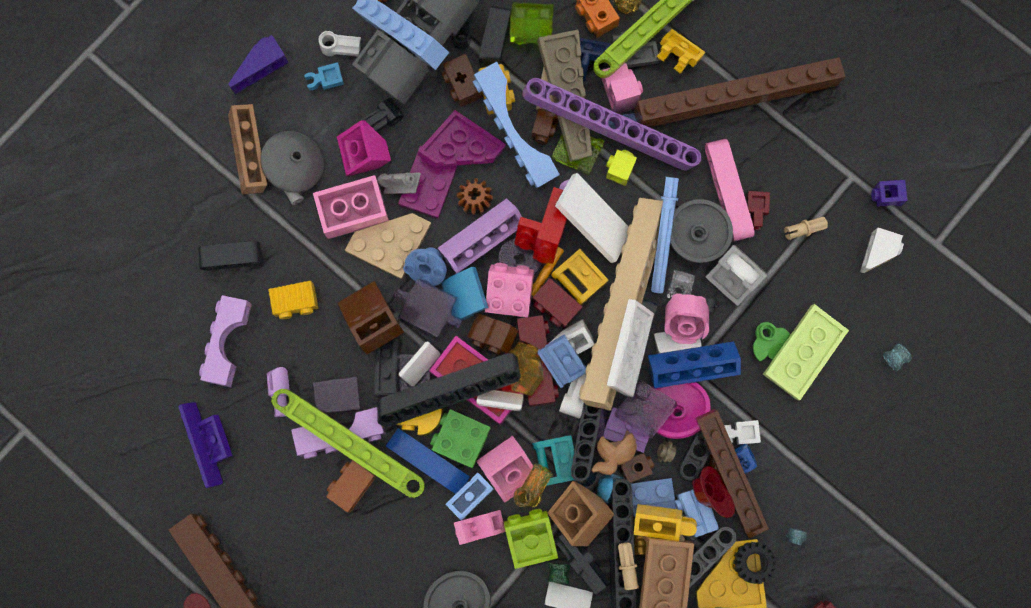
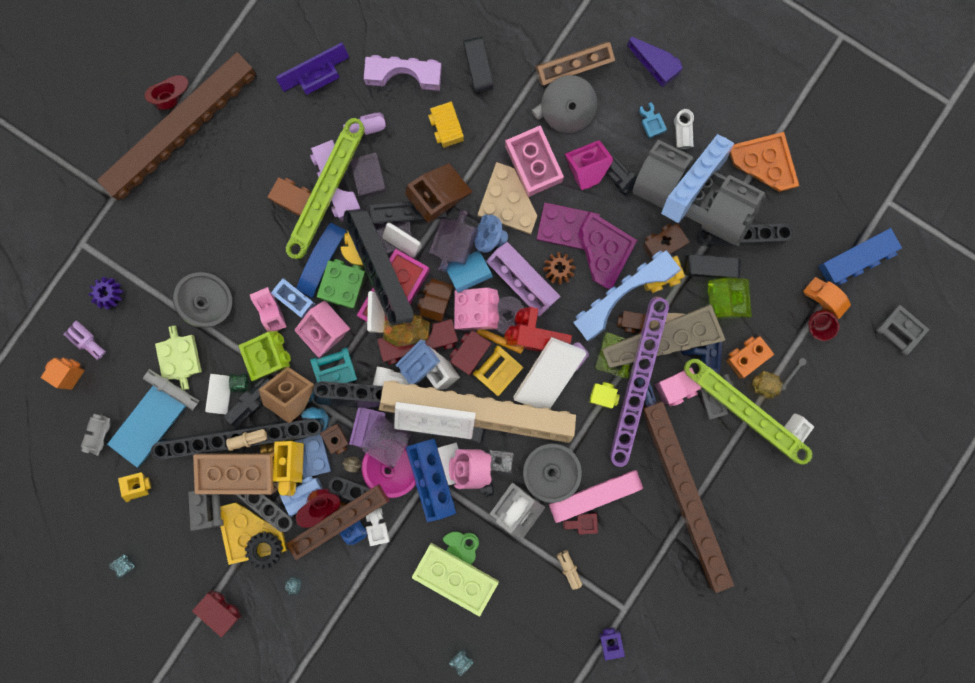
camera: 80 degrees right, 5 degrees up
light grey hinge [378,173,421,194] -> none
clear yellow piece [514,464,552,507] -> none
medium nougat hair [591,431,637,475] -> none
light blue axle [651,177,679,293] -> none
yellow plate [657,29,706,73] -> none
white slope [860,228,904,273] -> none

